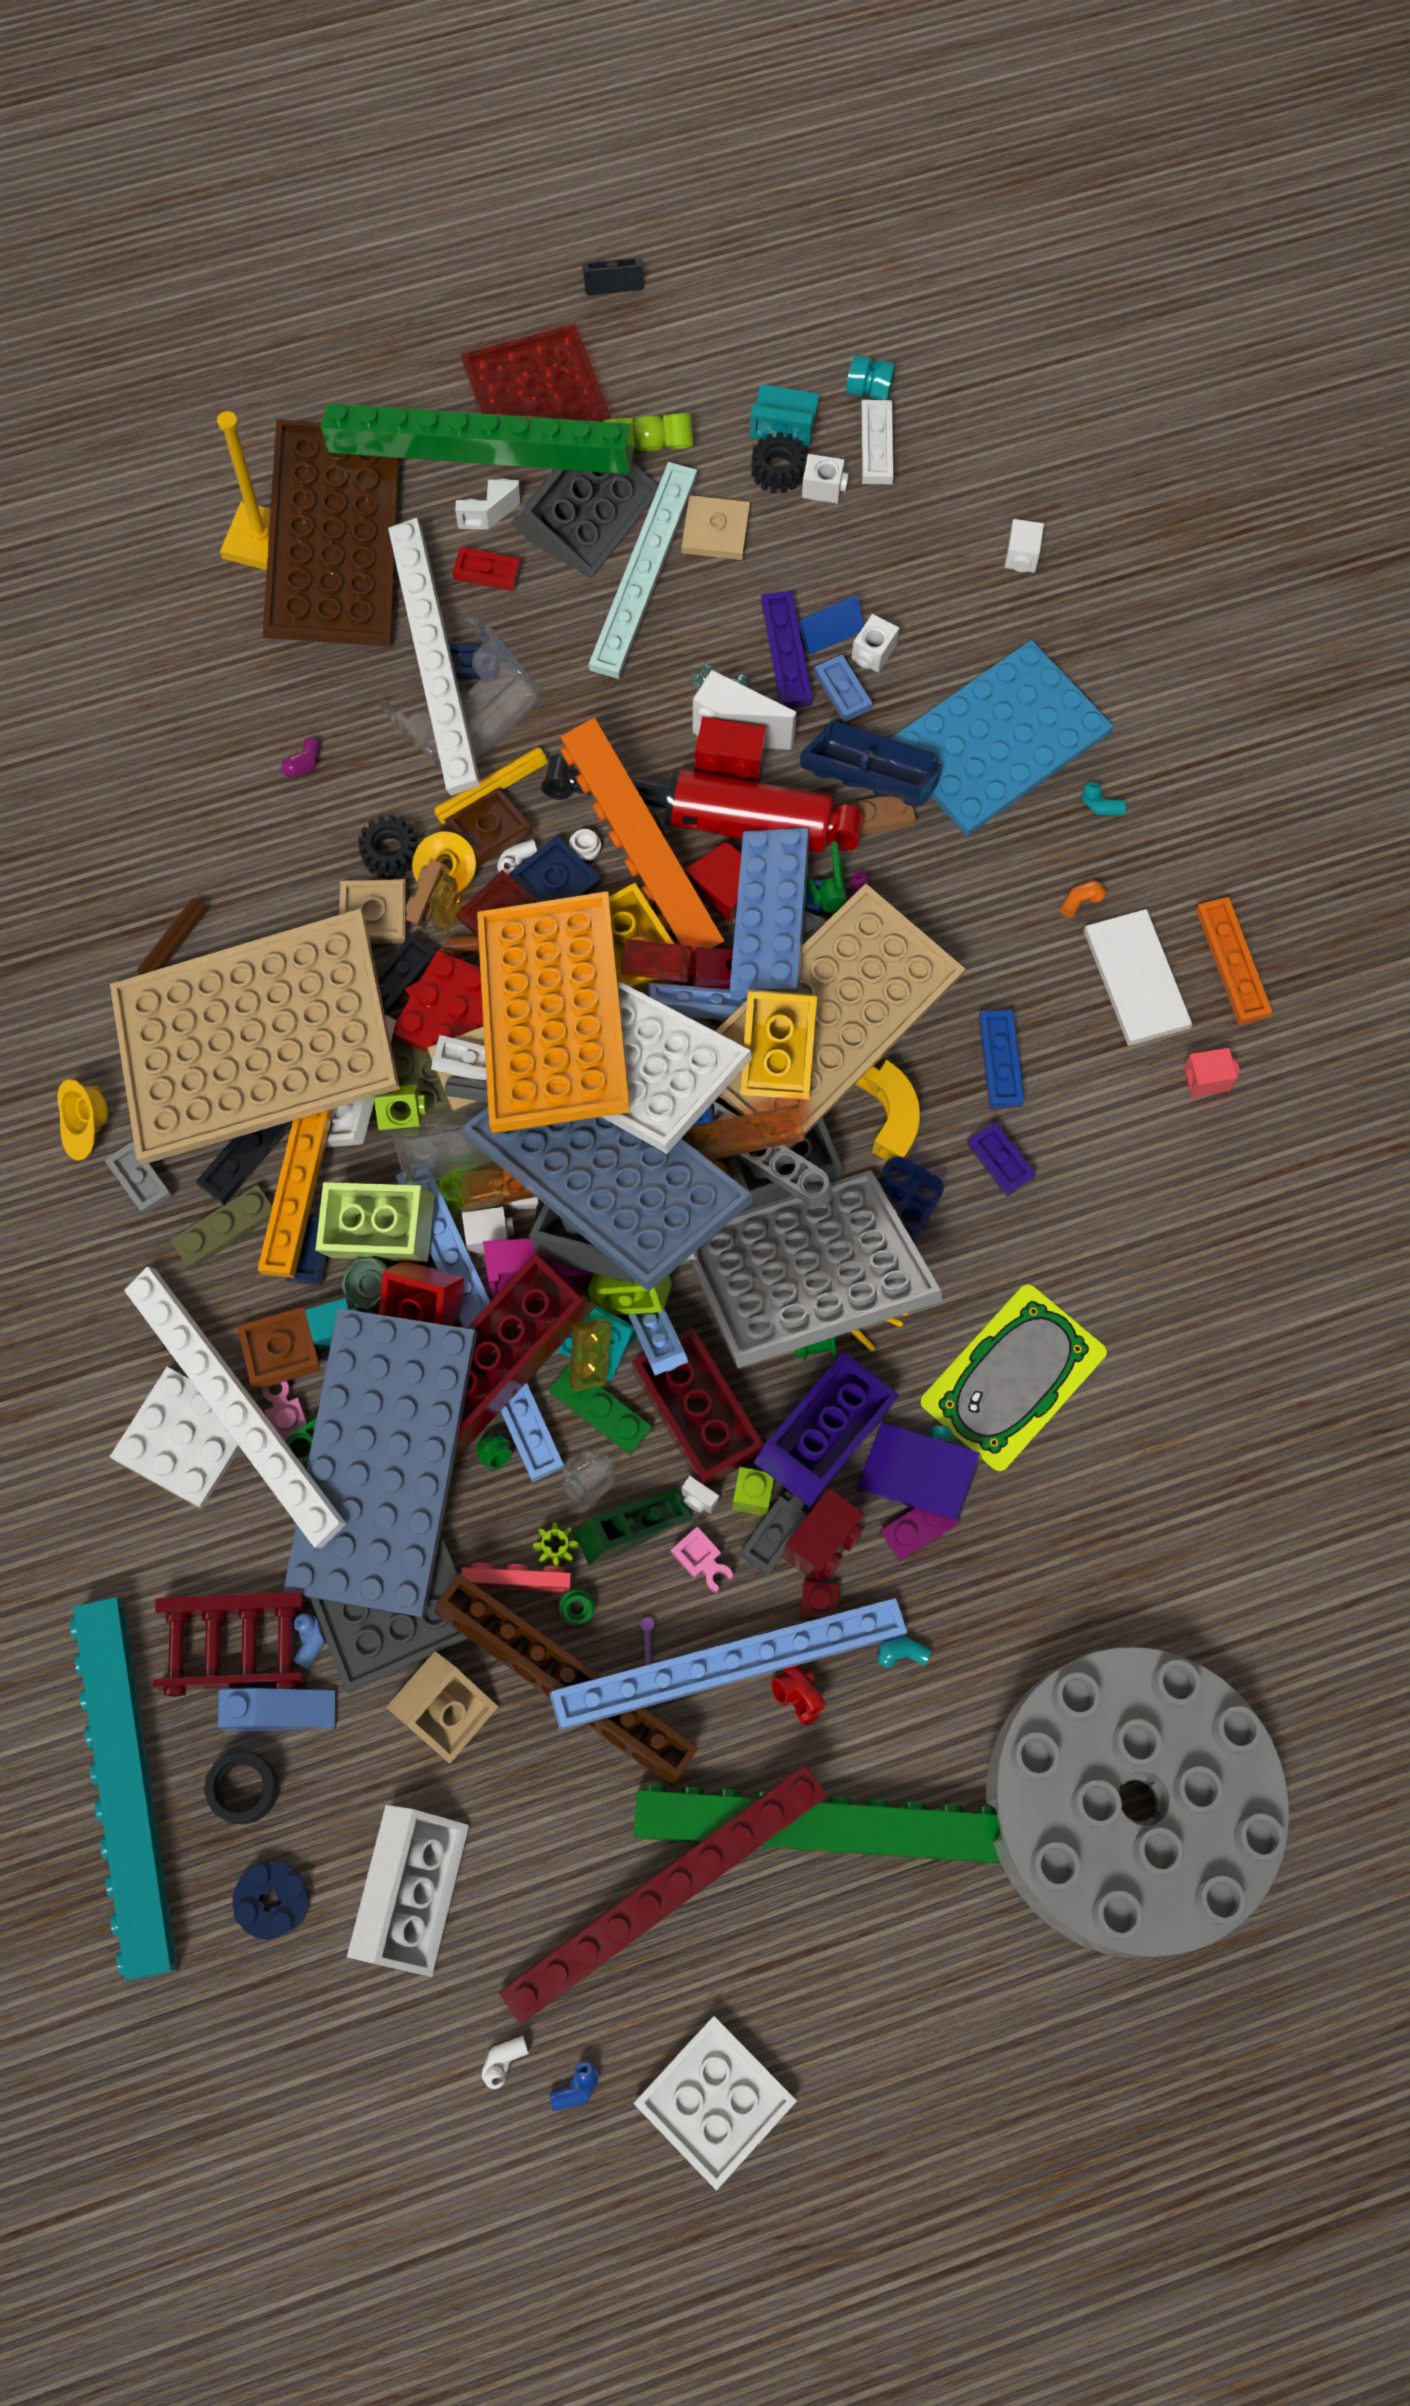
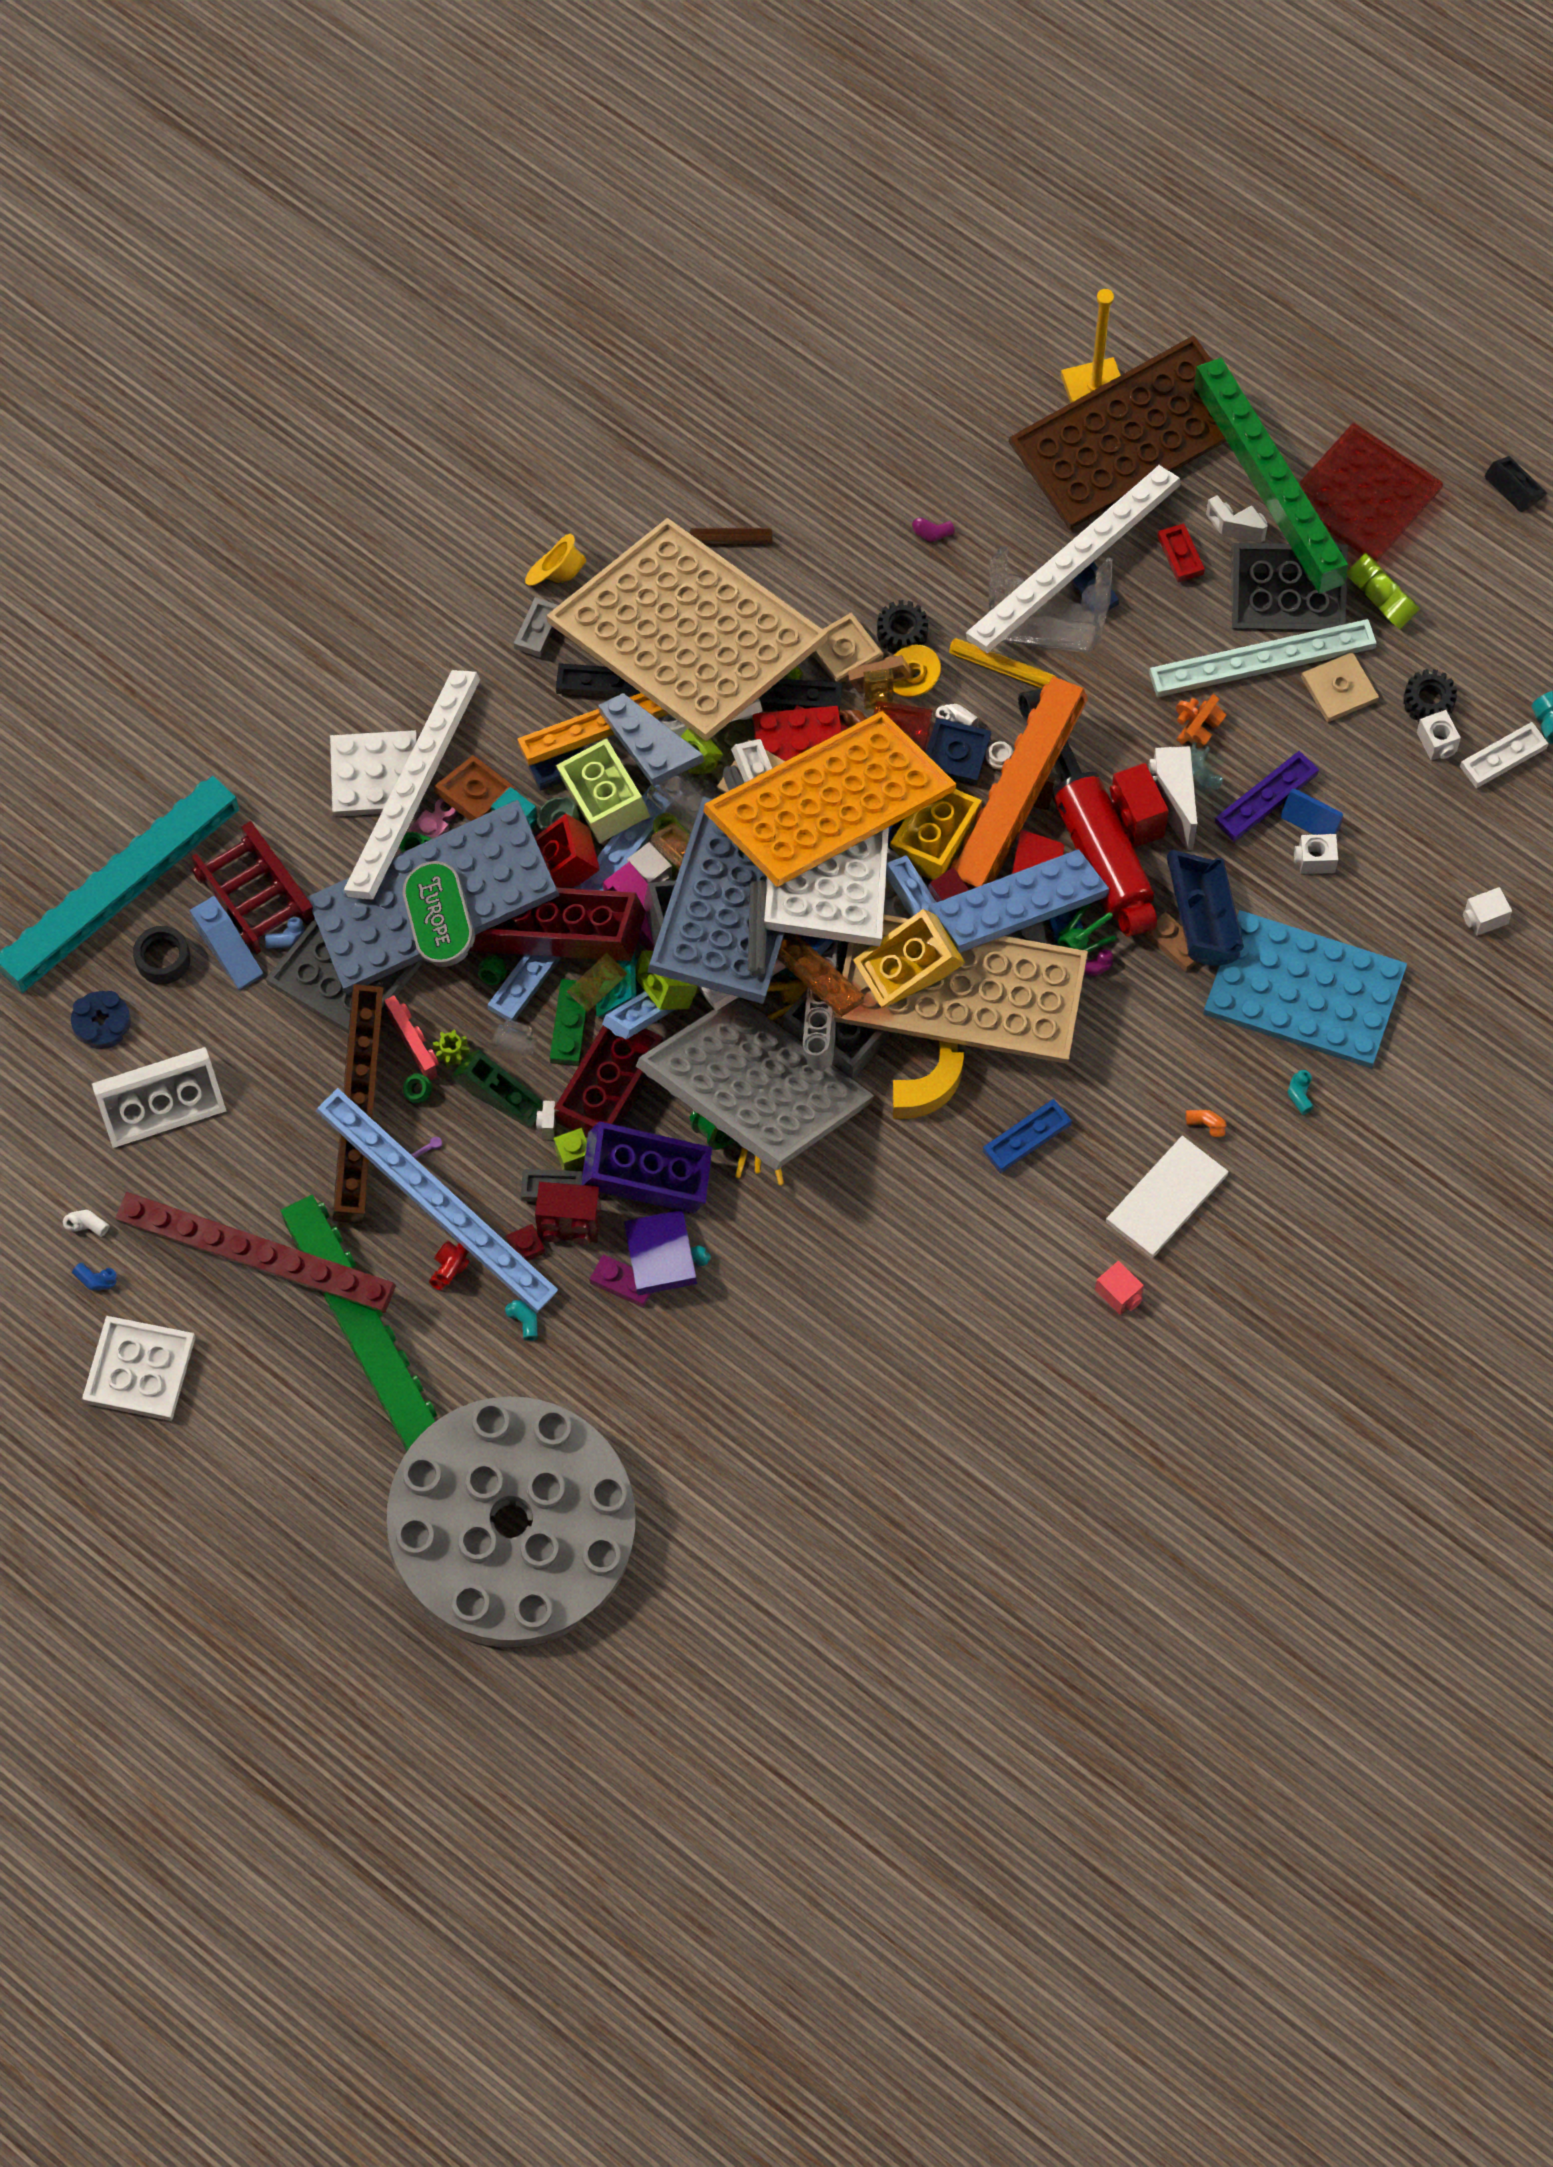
camera: 60 degrees right, 5 degrees down
olive plate [170,1184,272,1271] -> none
tan slope [386,1651,498,1764] -> none
reddish brown tile [444,787,534,866] -> none
clear red plate [620,939,693,982] -> none
bright pink plate [671,1527,733,1593] -> none
teal bracket [750,385,819,447] -> none
medium blue plate [814,655,873,722] -> none
clear blue beam [881,1157,944,1245] -> none
sticker [921,1284,1107,1471] -> none
dark purple plate [967,1122,1036,1197] -> none
orange plate [1196,897,1273,1025] -> none
none -> green tile [403,861,475,967]
none -> sand blue wing [598,693,704,787]
none -> dark grey axle [748,880,766,977]
none -> orange hips [1176,694,1226,748]

